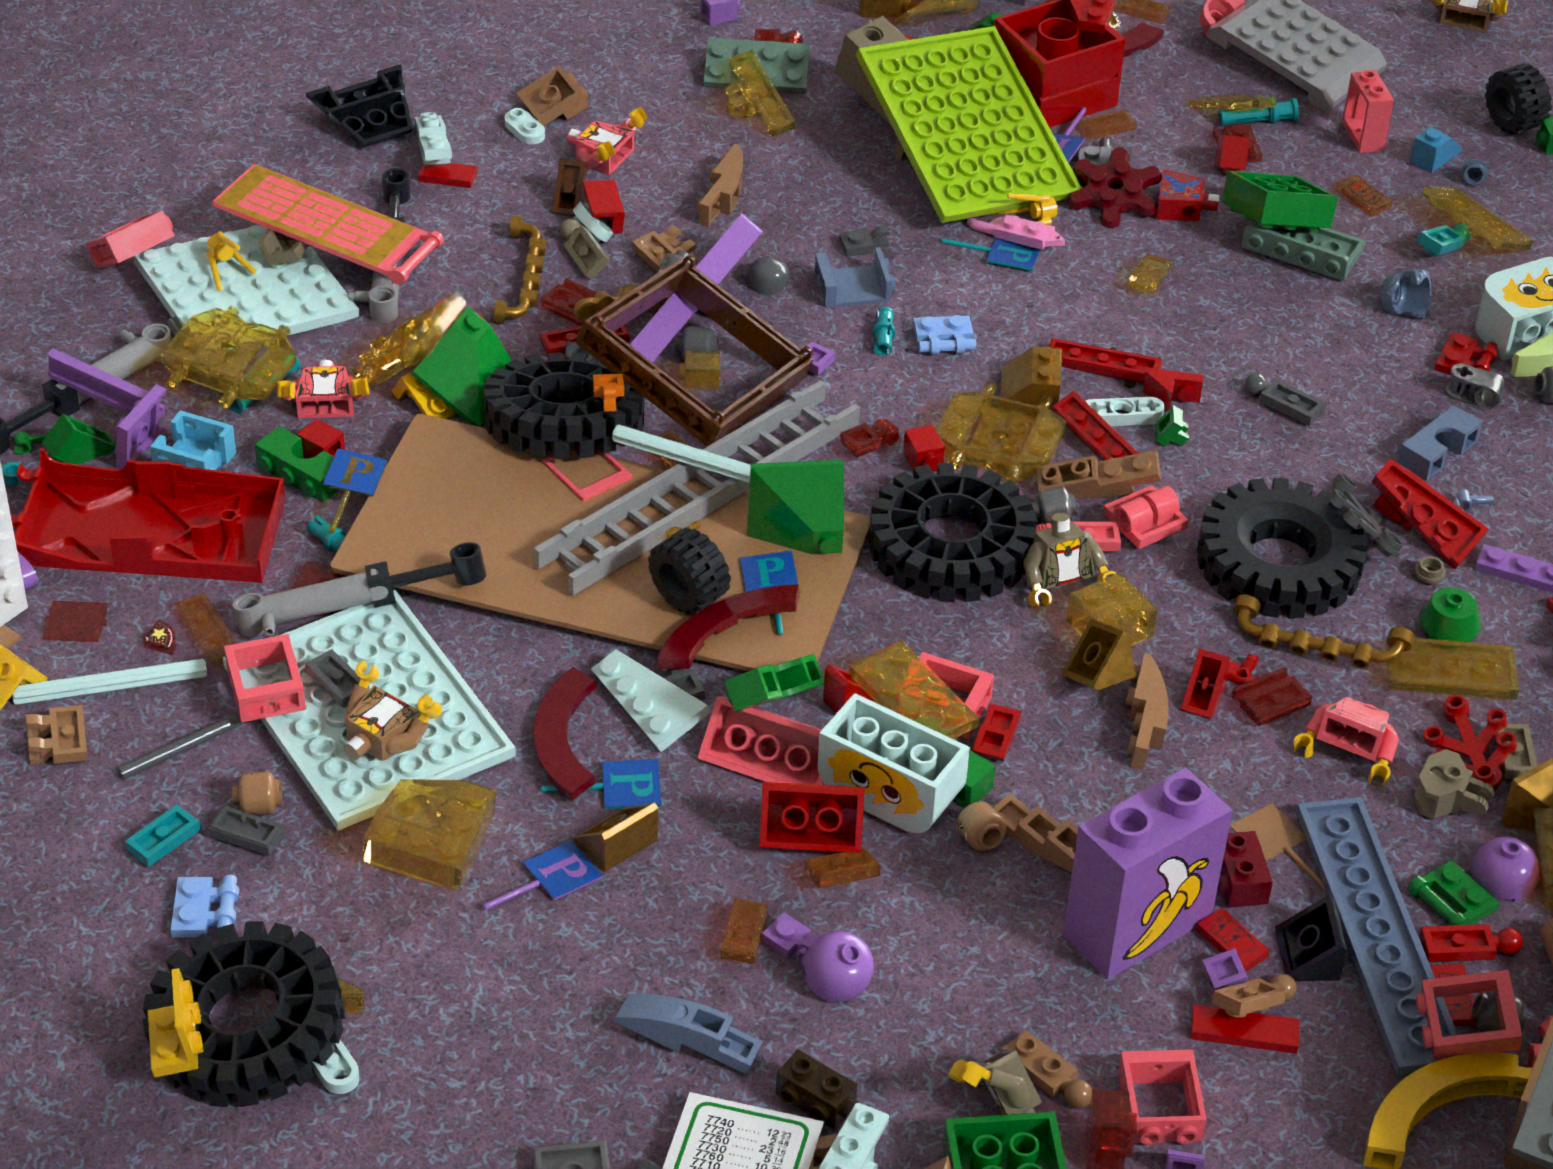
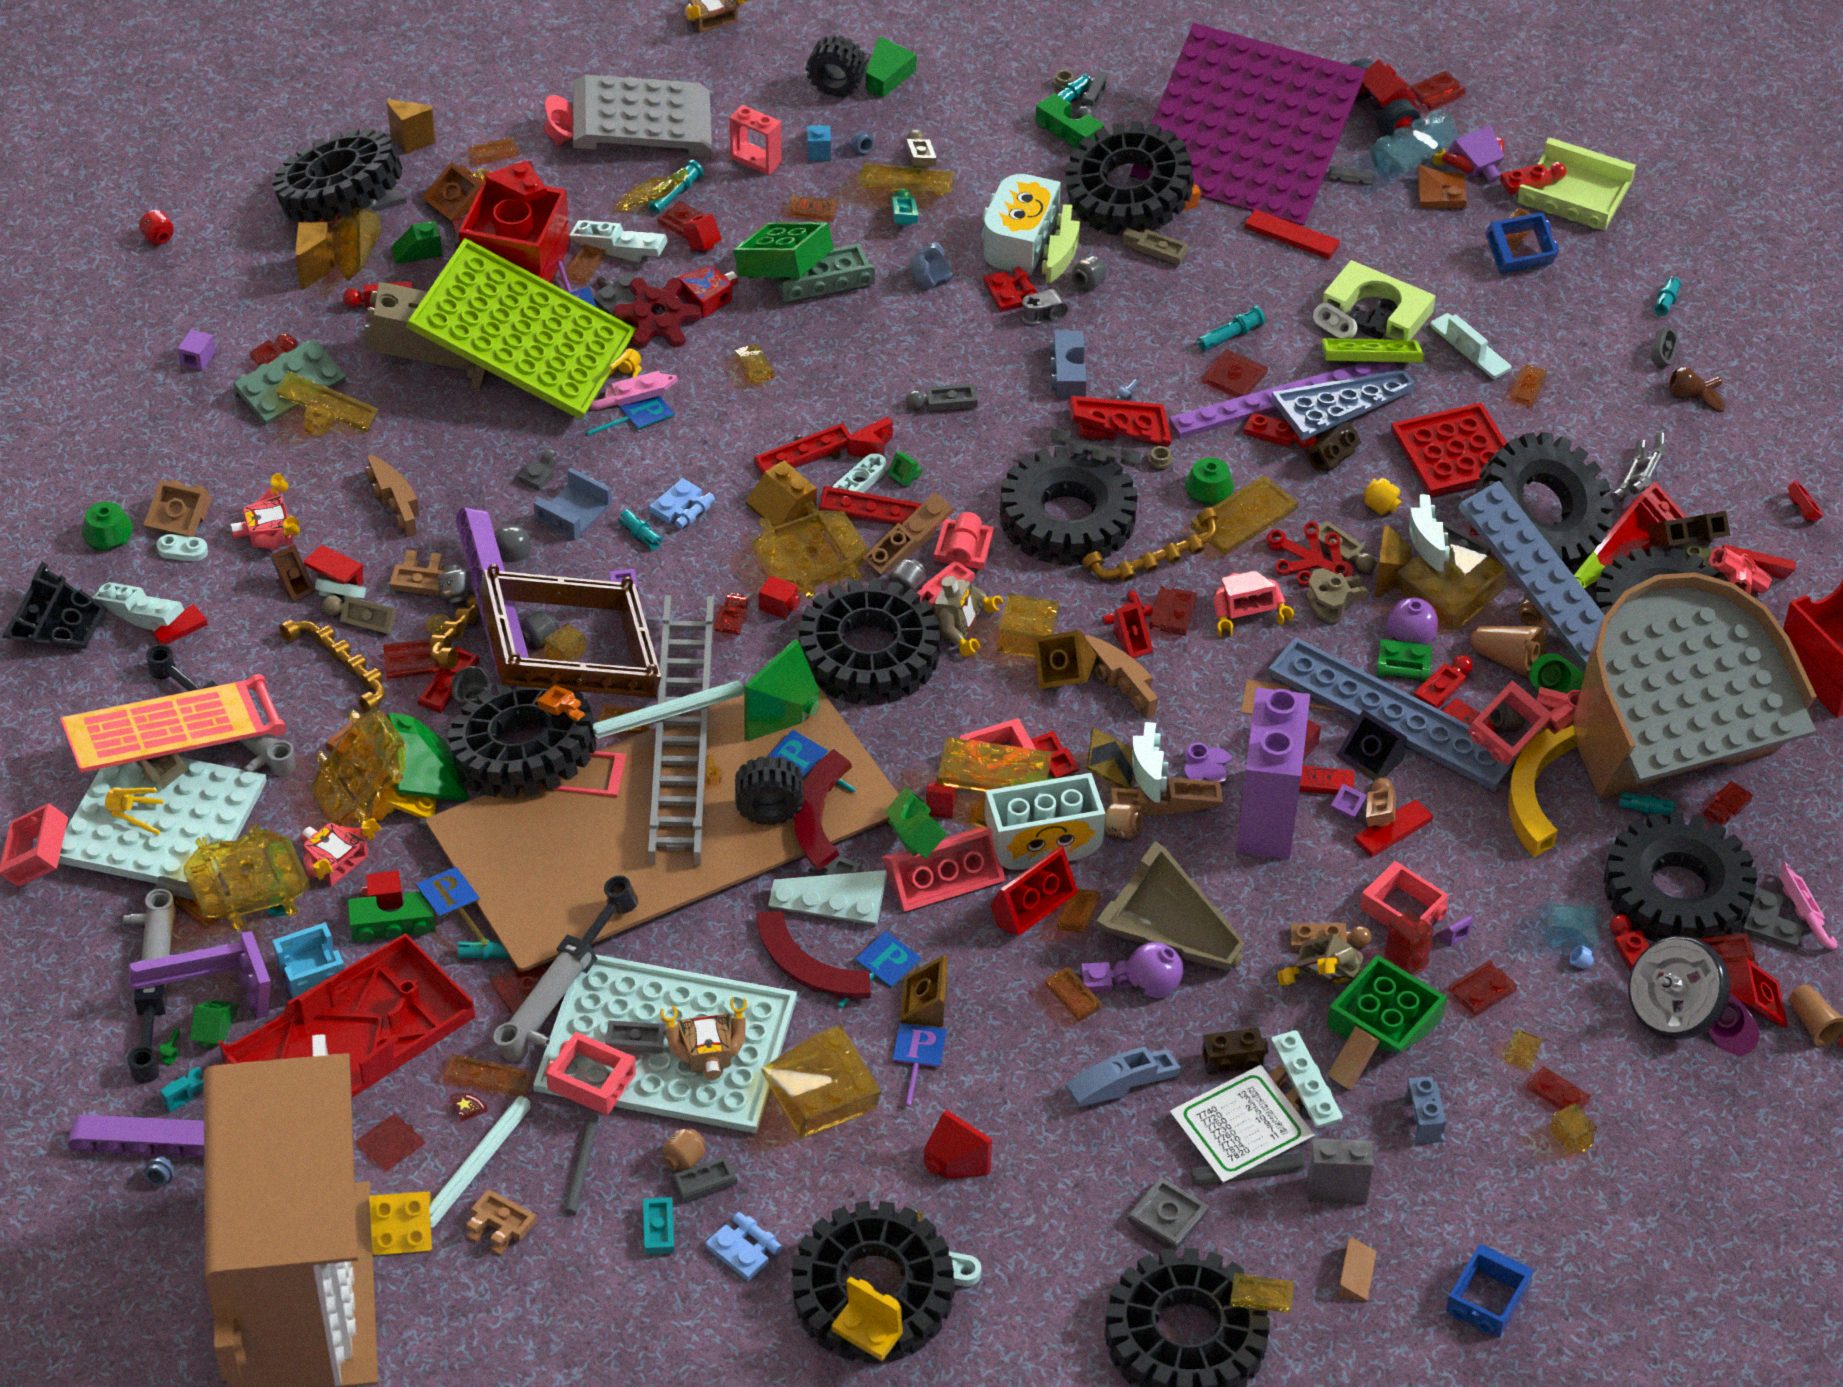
camera: 45 degrees left, 5 degrees up
none -> green cone [81,501,133,551]
none -> light aqua slope [569,220,668,262]
none -> dark tan plate [906,130,936,169]
none -> red slope [924,1109,992,1179]
none -> clear yellow piece [1086,727,1134,789]
none -> dark tan cone [1095,841,1245,971]
none -> light aqua slope [1132,722,1168,803]

